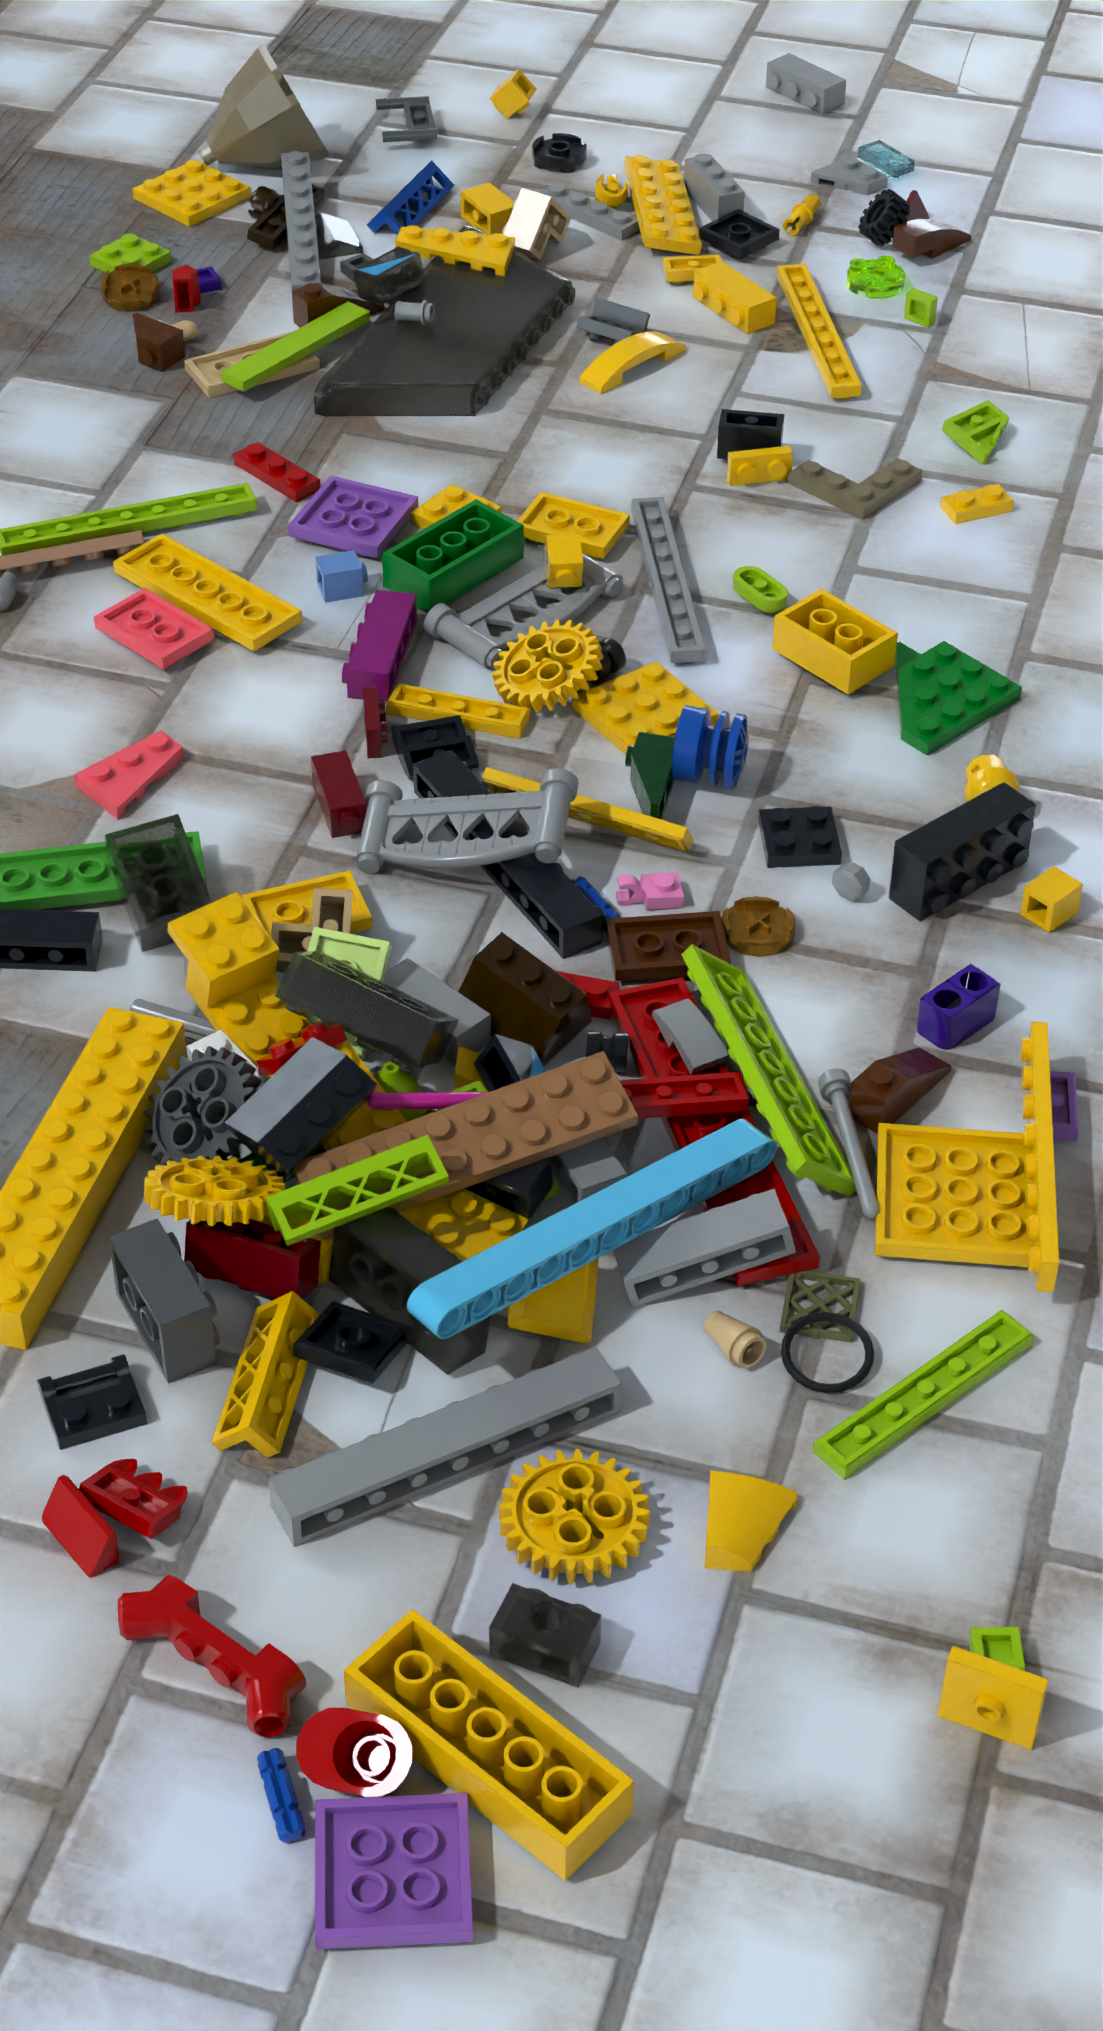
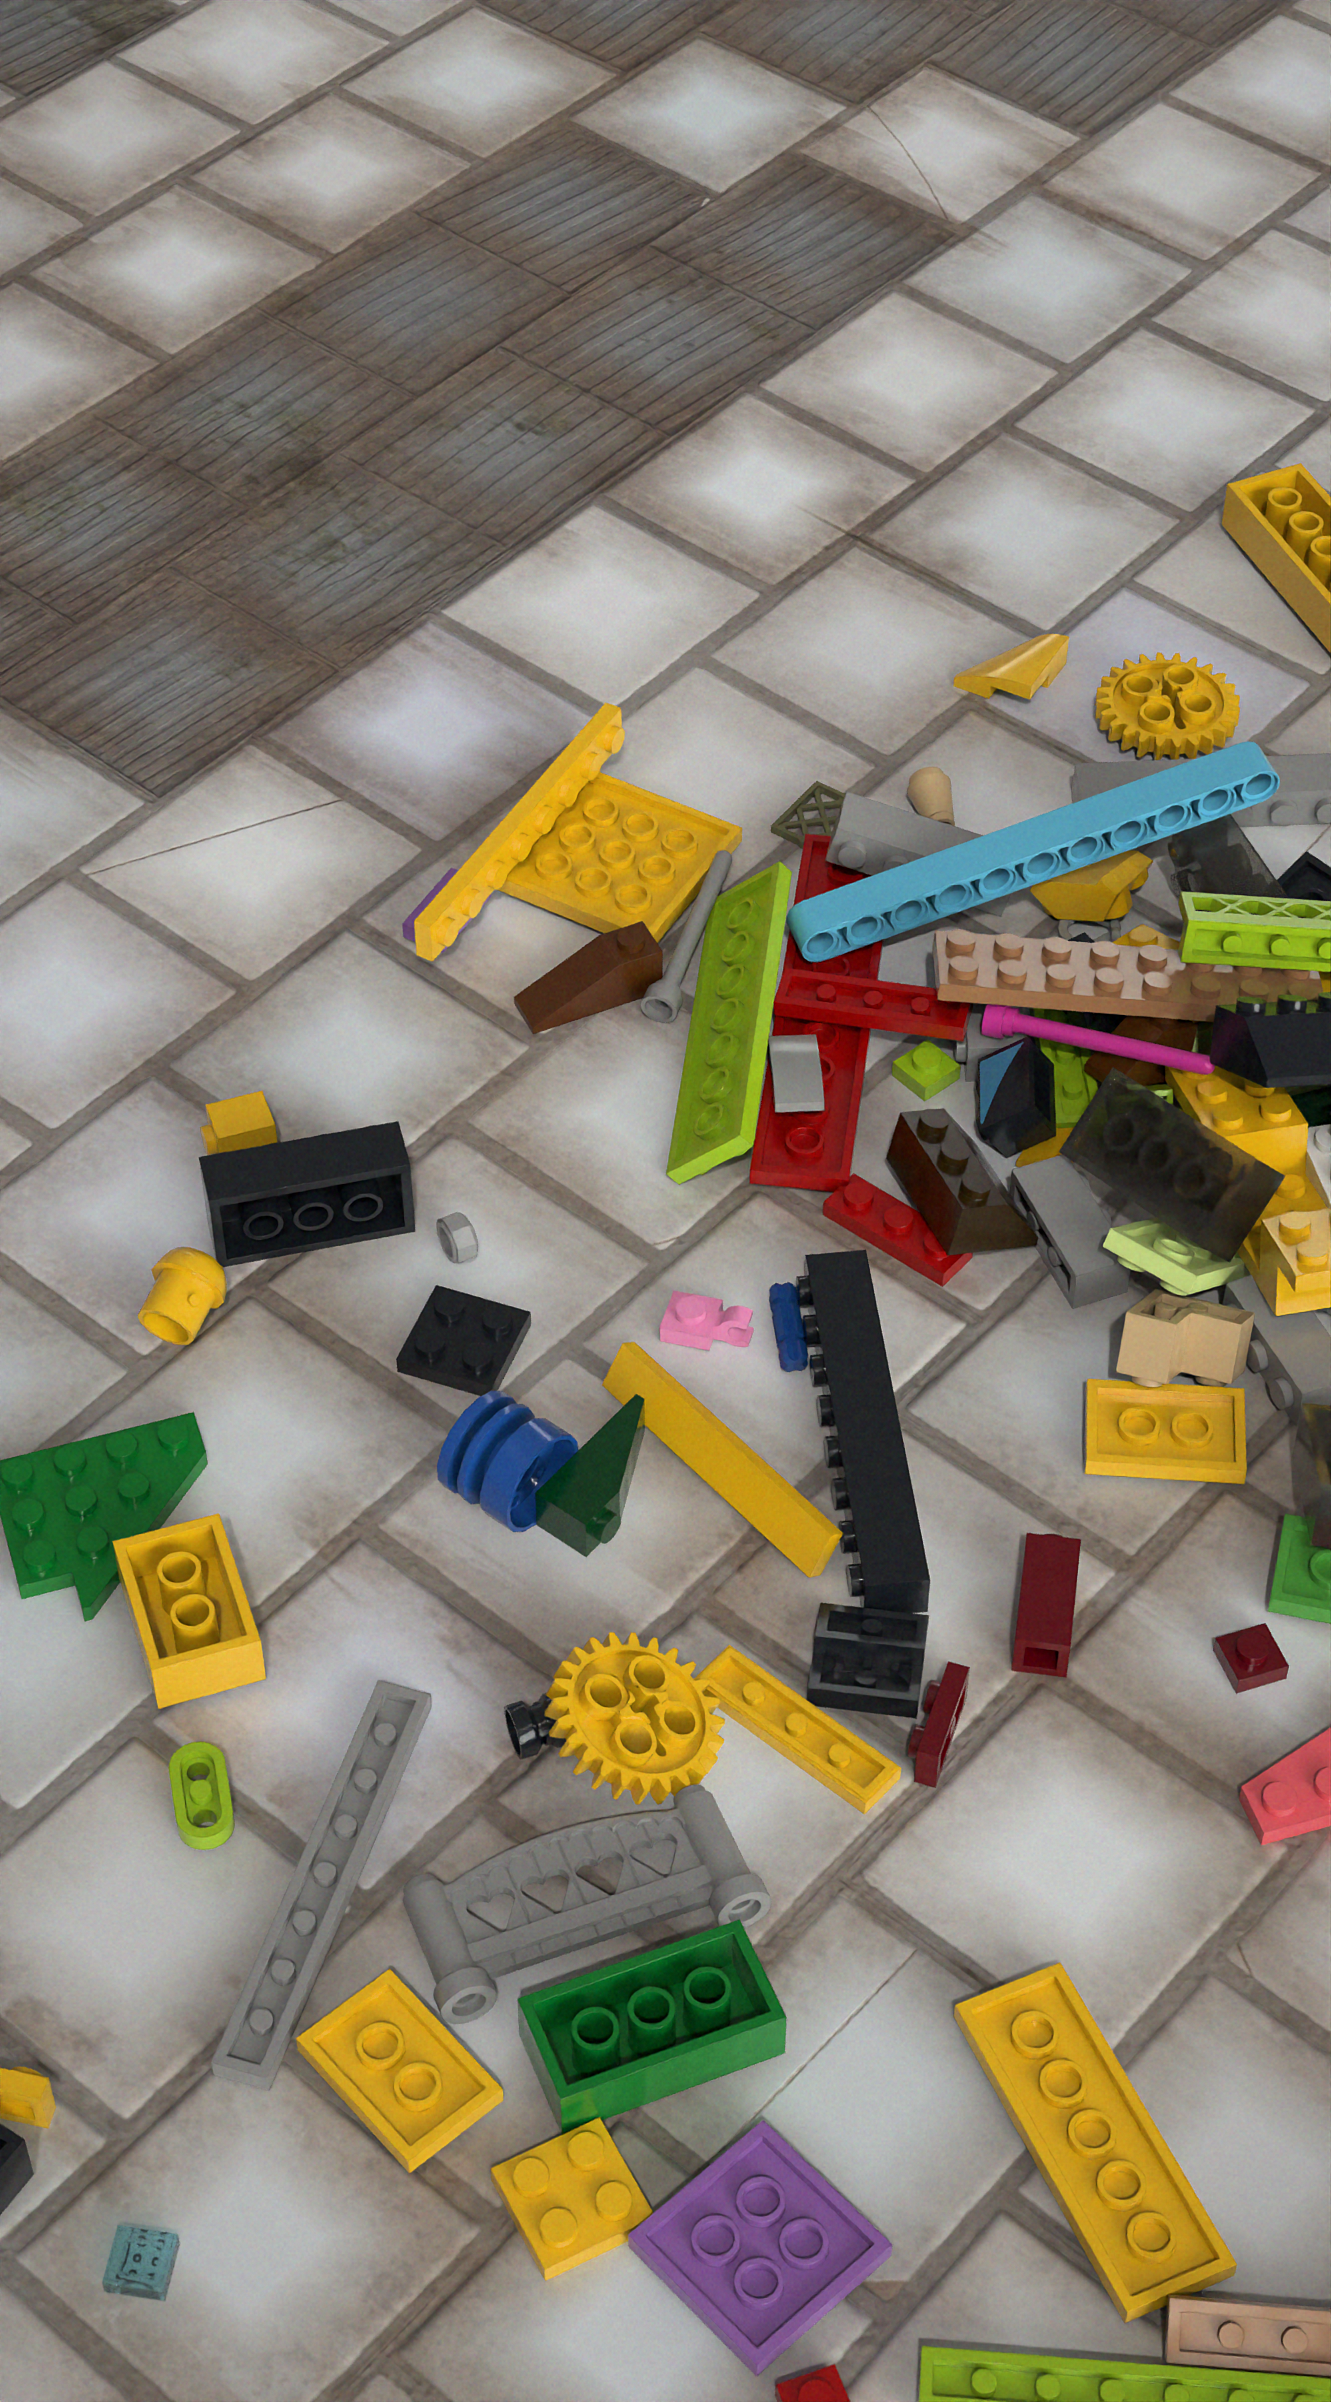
camera: 155 degrees left, 5 degrees up
coral plate [94,588,214,670] -> none
red plate [256,1022,347,1076] -> none
medium blue brick [315,550,368,603] -> none
magenta brick [342,590,417,702] -> none
light grey piece [356,768,579,874] -> none
clear smoke brick [489,1583,601,1688] -> none
yellow brick [545,534,583,588] -> none
yellow plate [572,661,719,755] -> none
black wheel [586,1031,628,1072] -> none
reddish brown plate [606,911,731,981] -> none
pearl gold tile [721,896,796,957] -> none
black tyre [781,1312,874,1393] -> none
lime tile [813,1310,1034,1480] -> none
dark purple piece [917,964,1001,1050] -> none
yellow plate [938,1646,1049,1750] -> none
lime plate [969,1627,1025,1671] -> none
none -> clear light blue tile [102,2225,180,2301]
none -> dark red plate [1213,1623,1289,1694]

